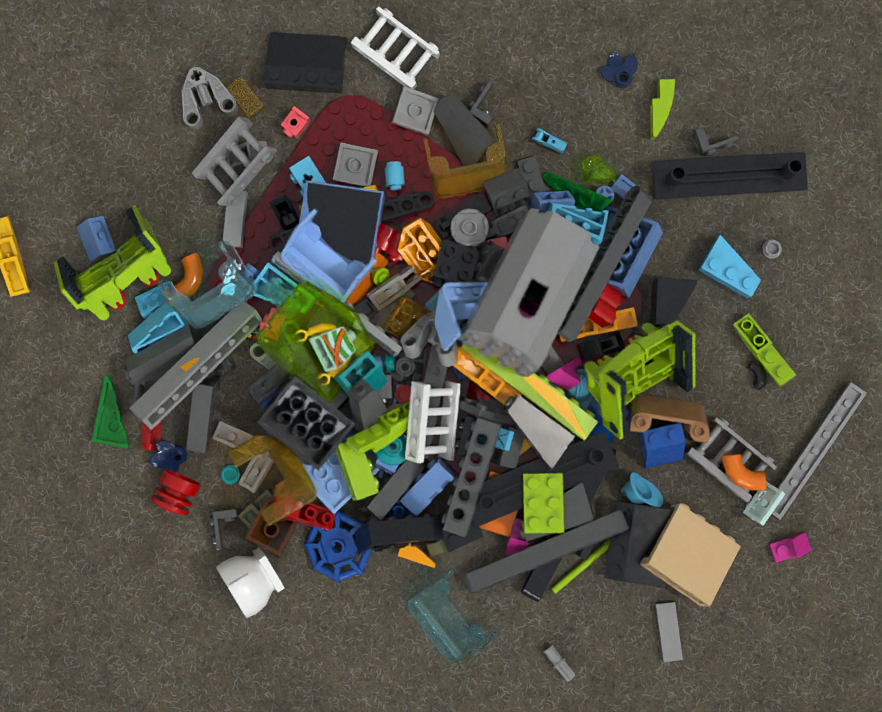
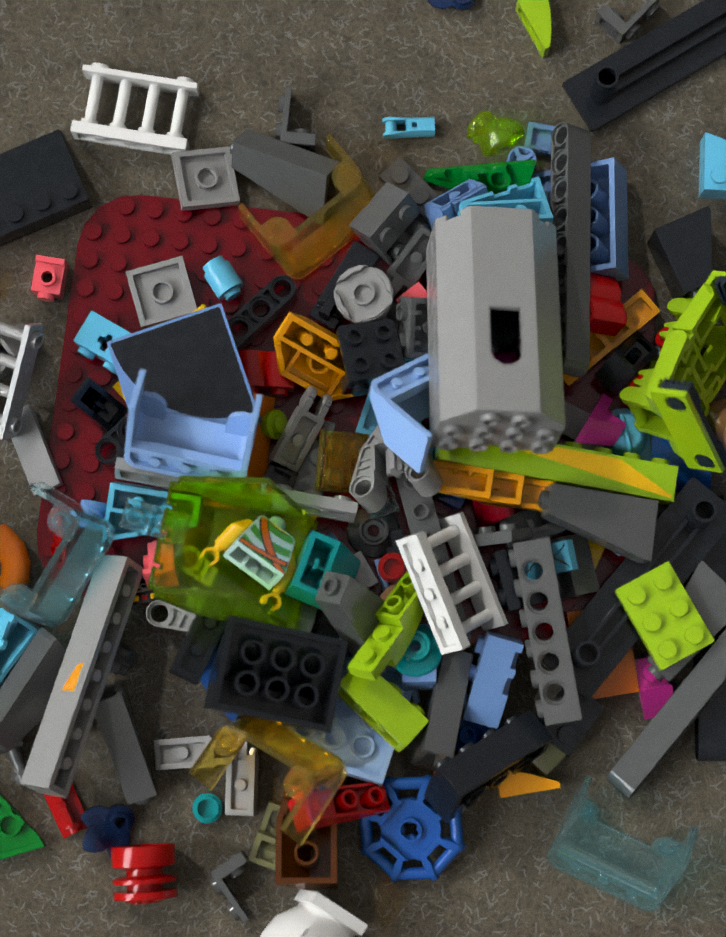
camera: 30 degrees left, 5 degrees down
teal plate [382,354,396,373] -> none

